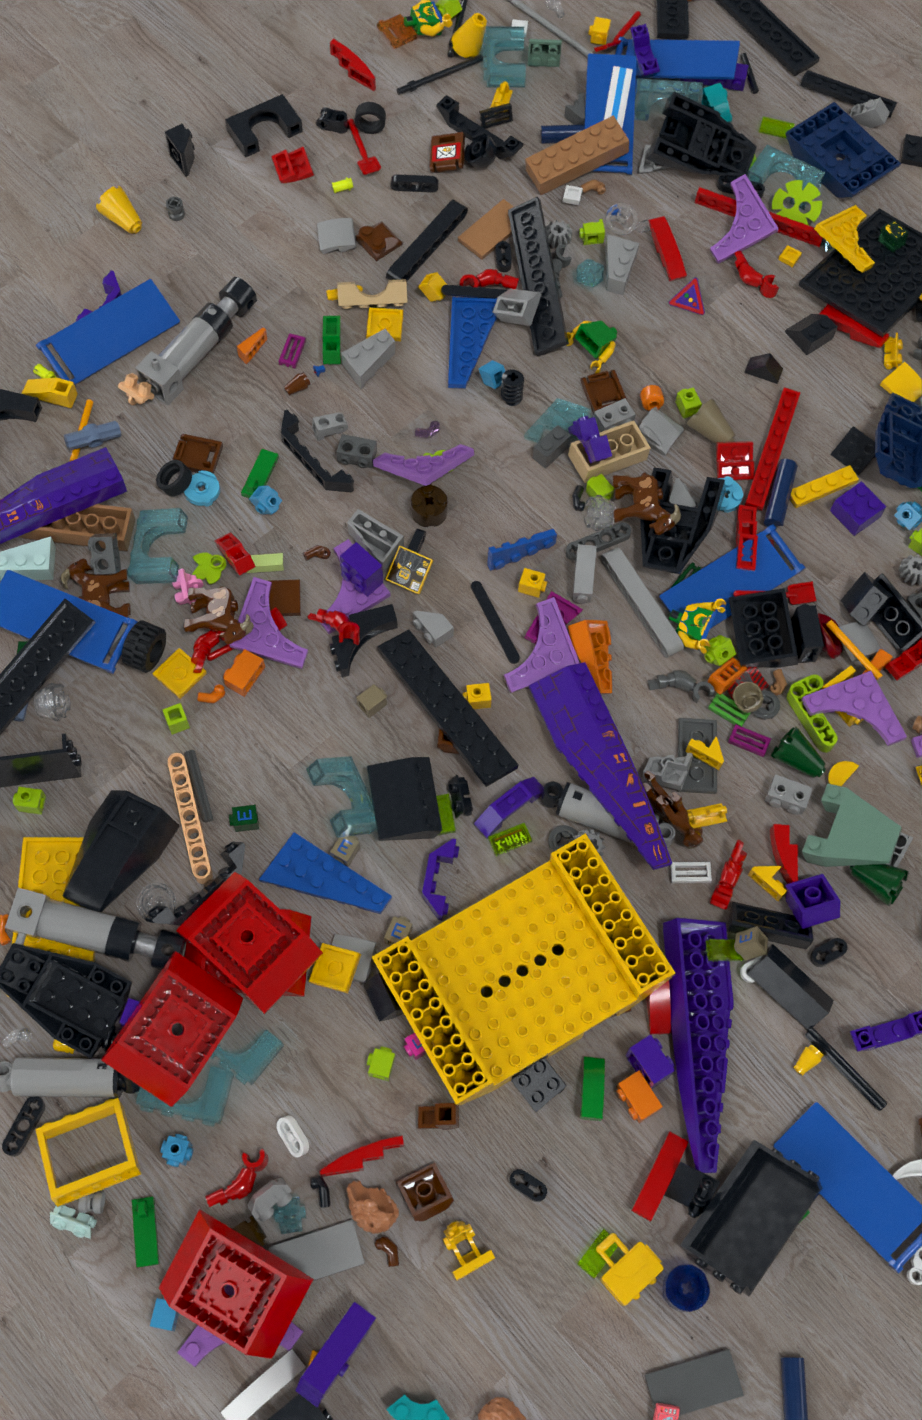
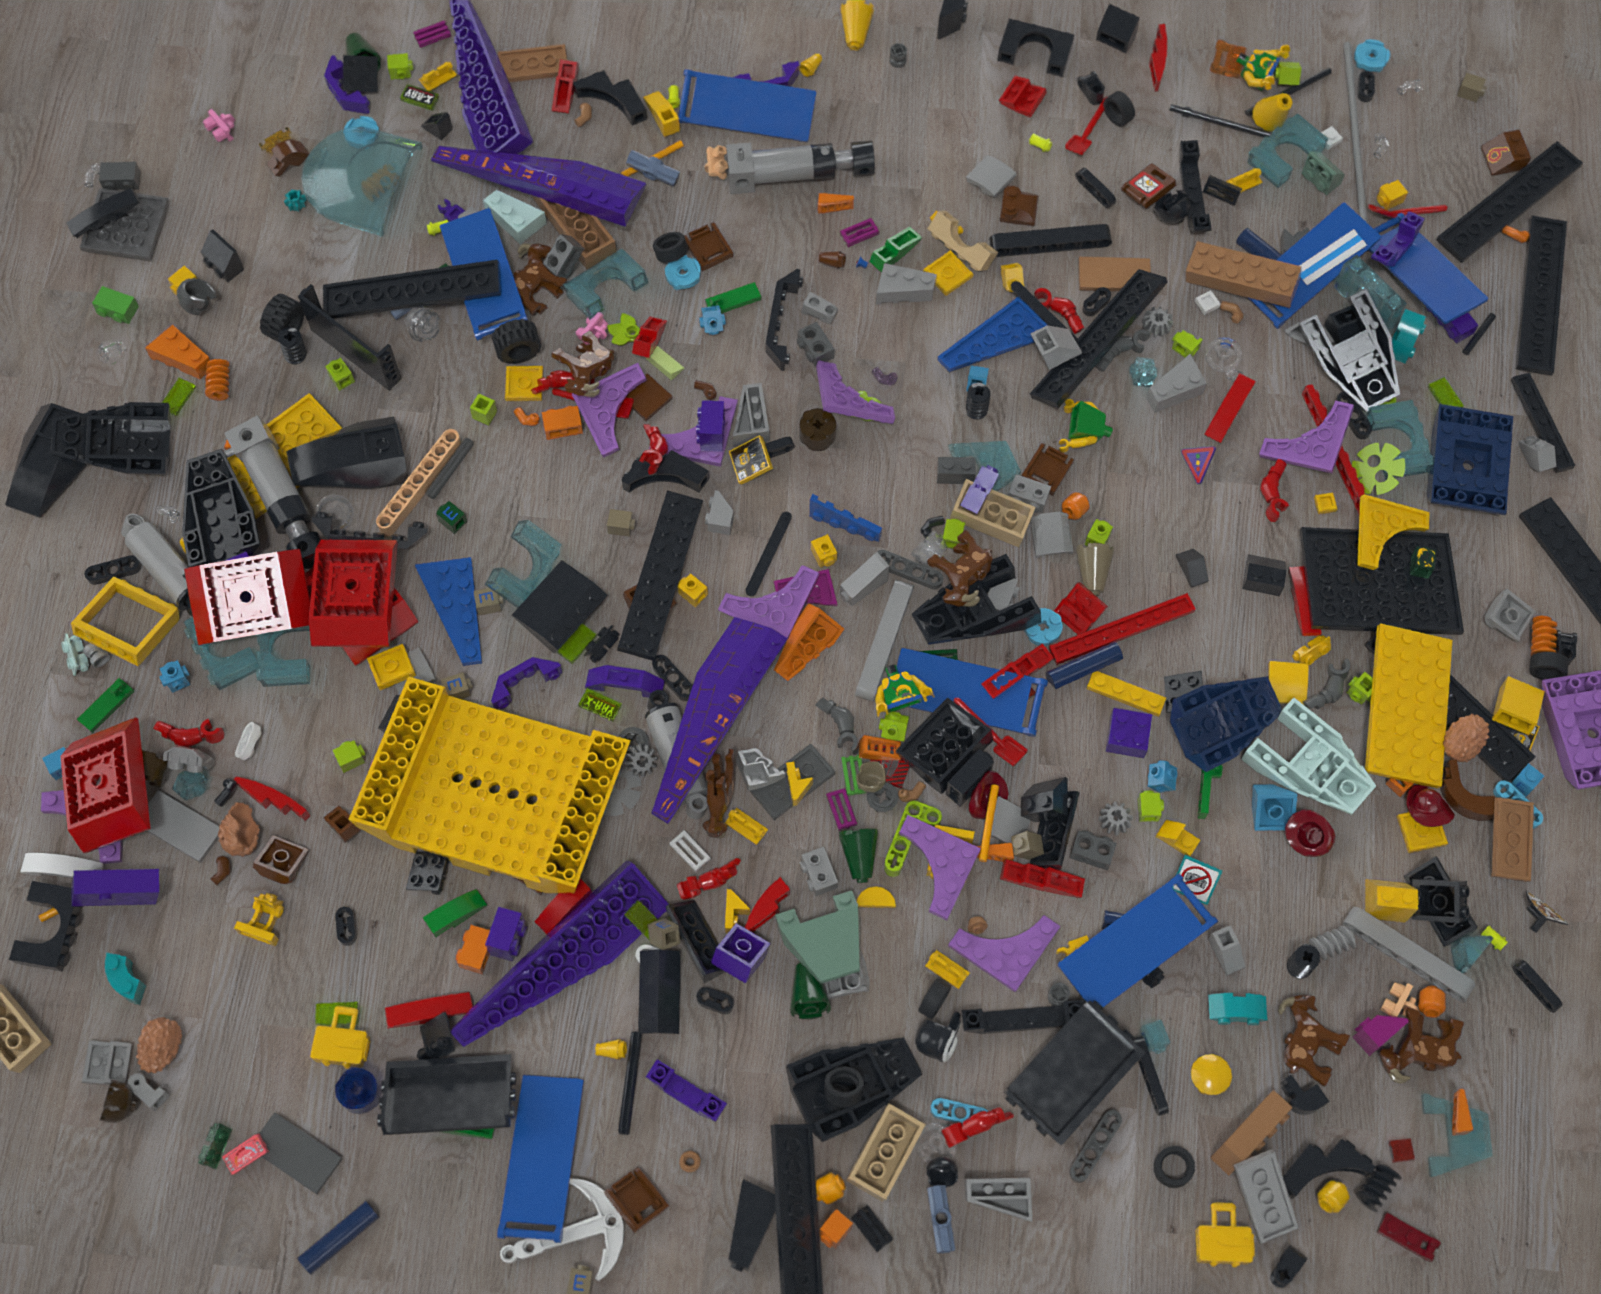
camera: 50 degrees right, 0 degrees up
none -> black beam [652,655,693,701]
none -> yellow cone [799,53,823,77]
none -> dark tan brick [1011,831,1044,860]
none -> black slope [1096,4,1140,54]

